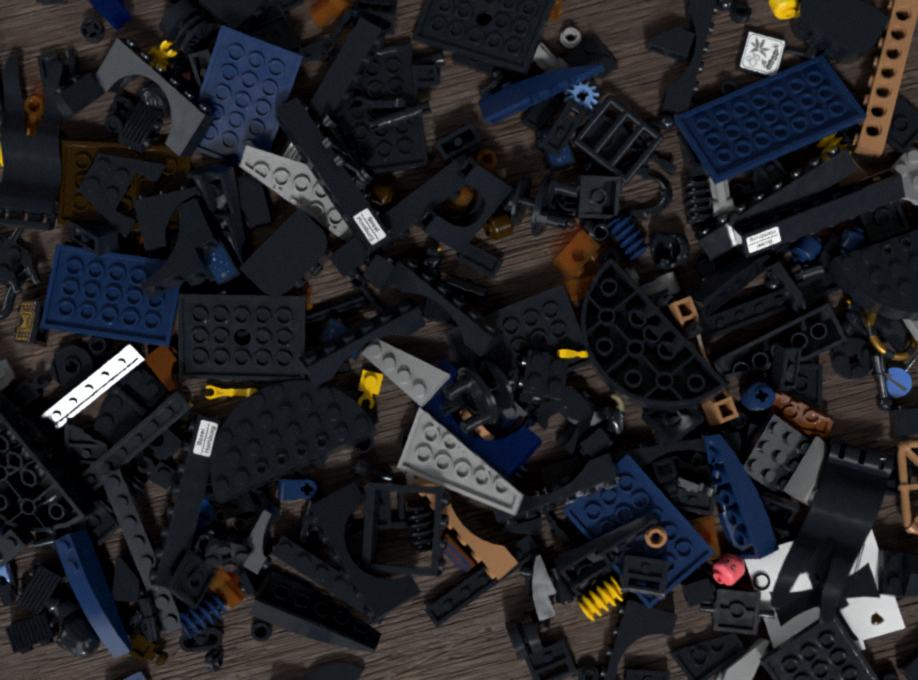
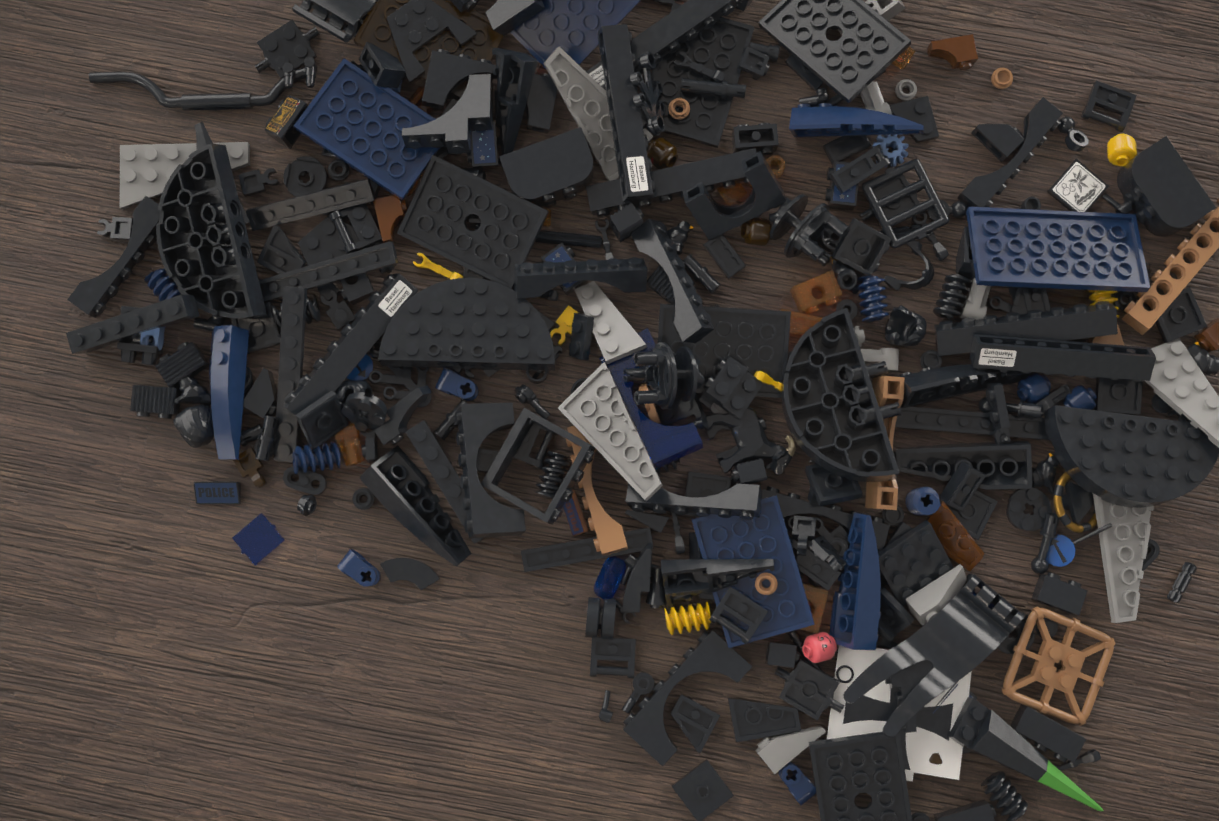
camera: 25 degrees right, 0 degrees up
none -> black plate [569,313,594,360]
none -> clear blue plate [594,556,626,600]
none -> medium nougat plate [668,98,690,120]

